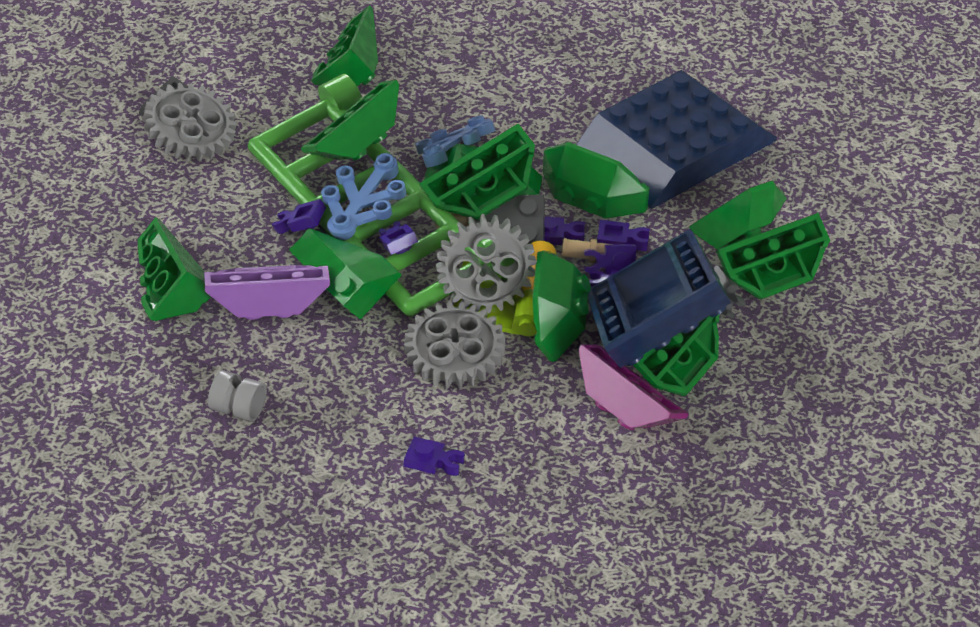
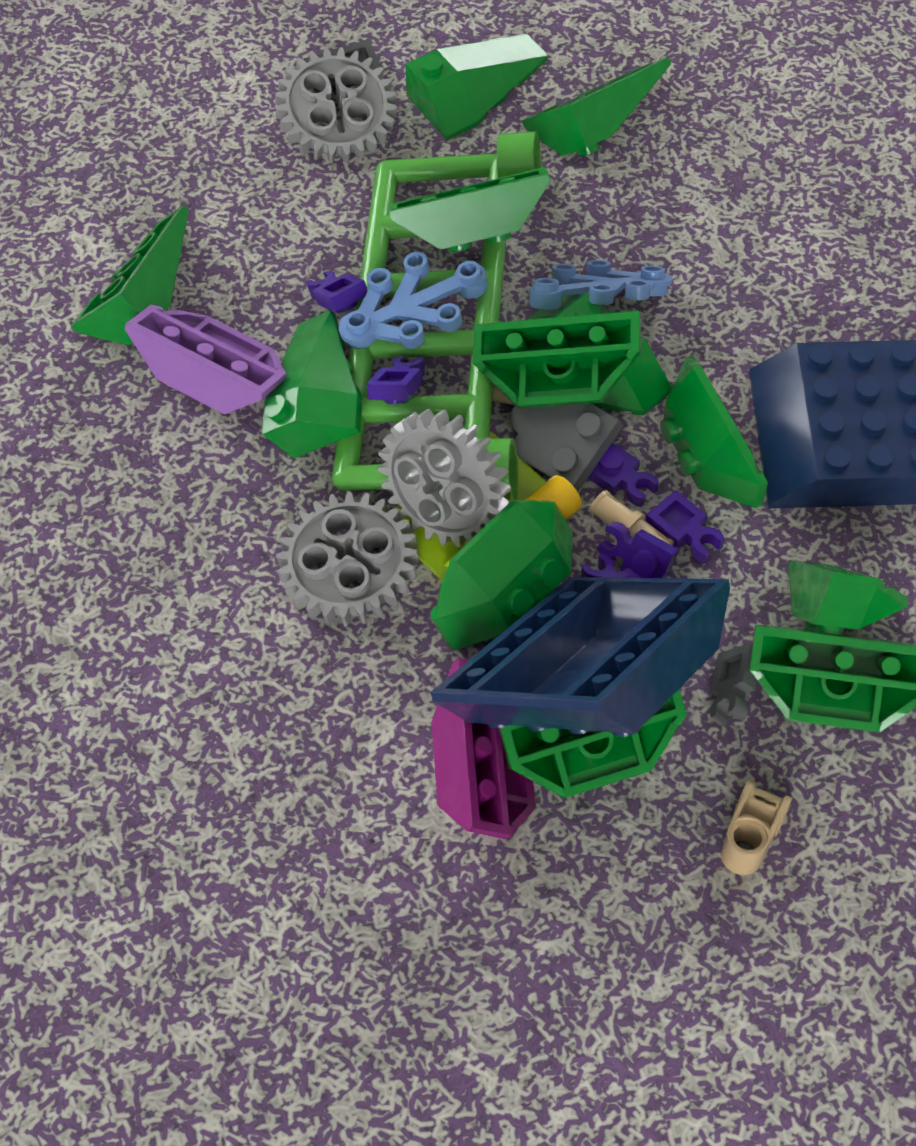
camera: 40 degrees right, 15 degrees up
light grey wheel [208,370,267,422] -> none
dark purple plate [404,436,465,476] -> none
none -> green wedge [405,34,548,140]
none -> tan piece [721,779,793,875]

